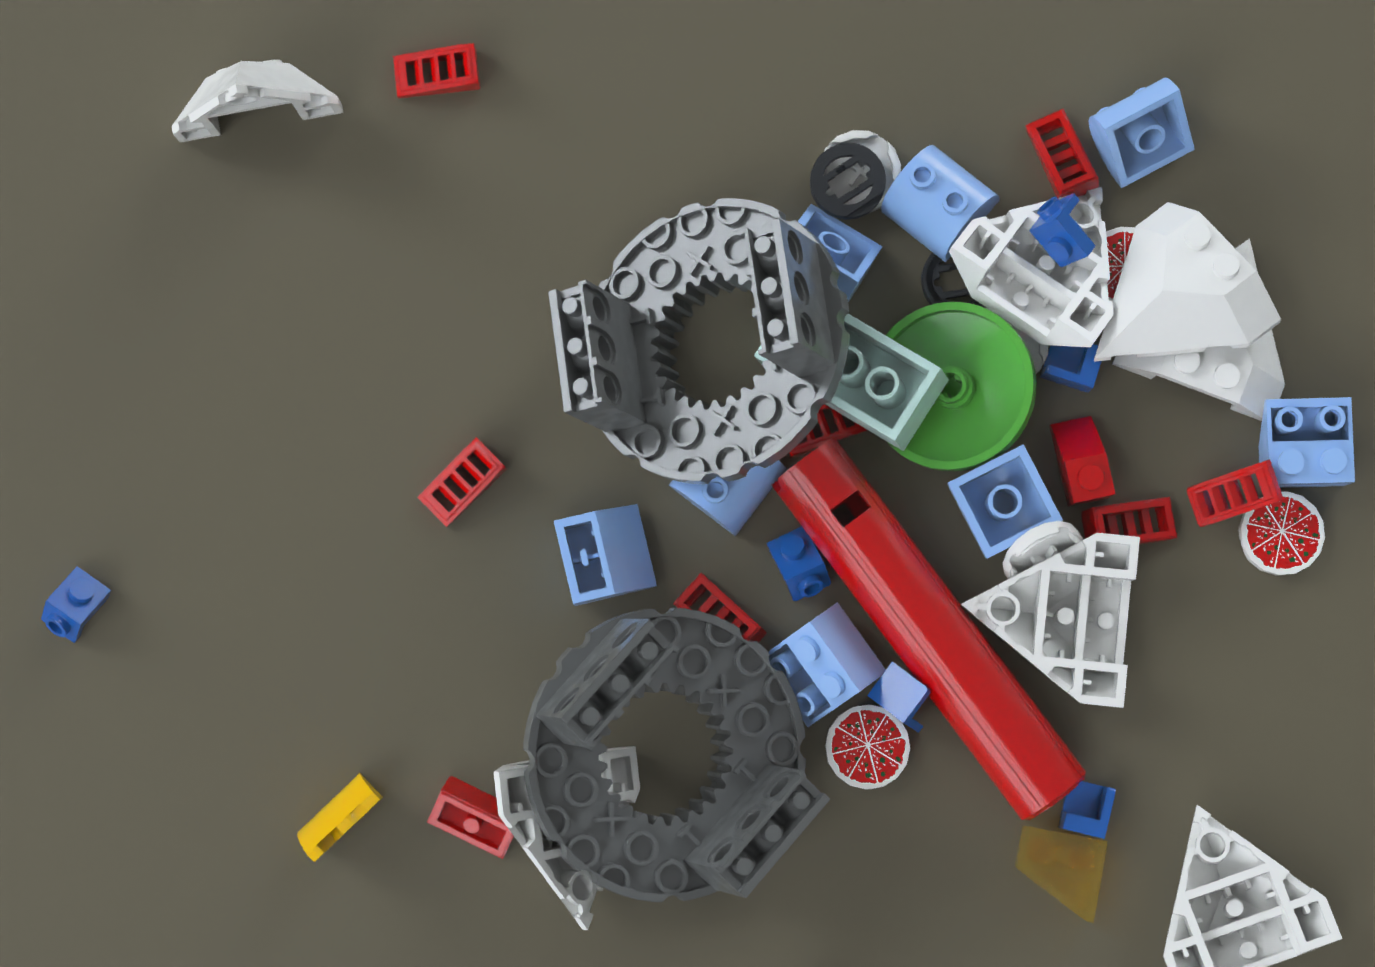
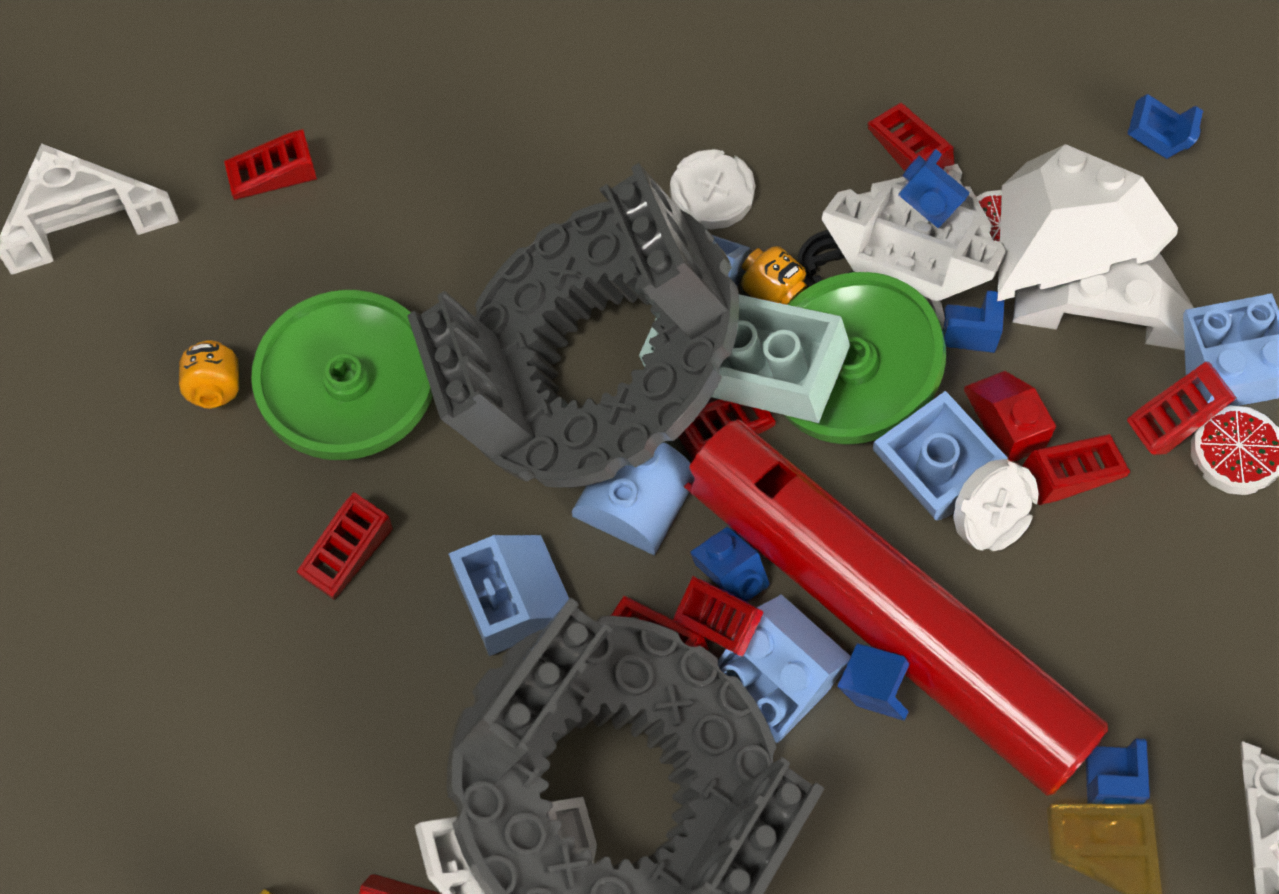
camera: 10 degrees left, 20 degrees down
black piece [810,143,886,220] -> none
tile [825,704,910,790] -> none
light blue brick [881,145,1000,262] -> none
white wedge [960,533,1140,708] -> none
light blue brick [1089,78,1195,188] -> none
none -> light orange head [179,340,239,409]
none -> bright green dish [251,290,433,460]
none -> red slope [673,576,764,657]
none -> light orange head [741,246,808,305]
none -> blue bracket [1127,94,1203,159]

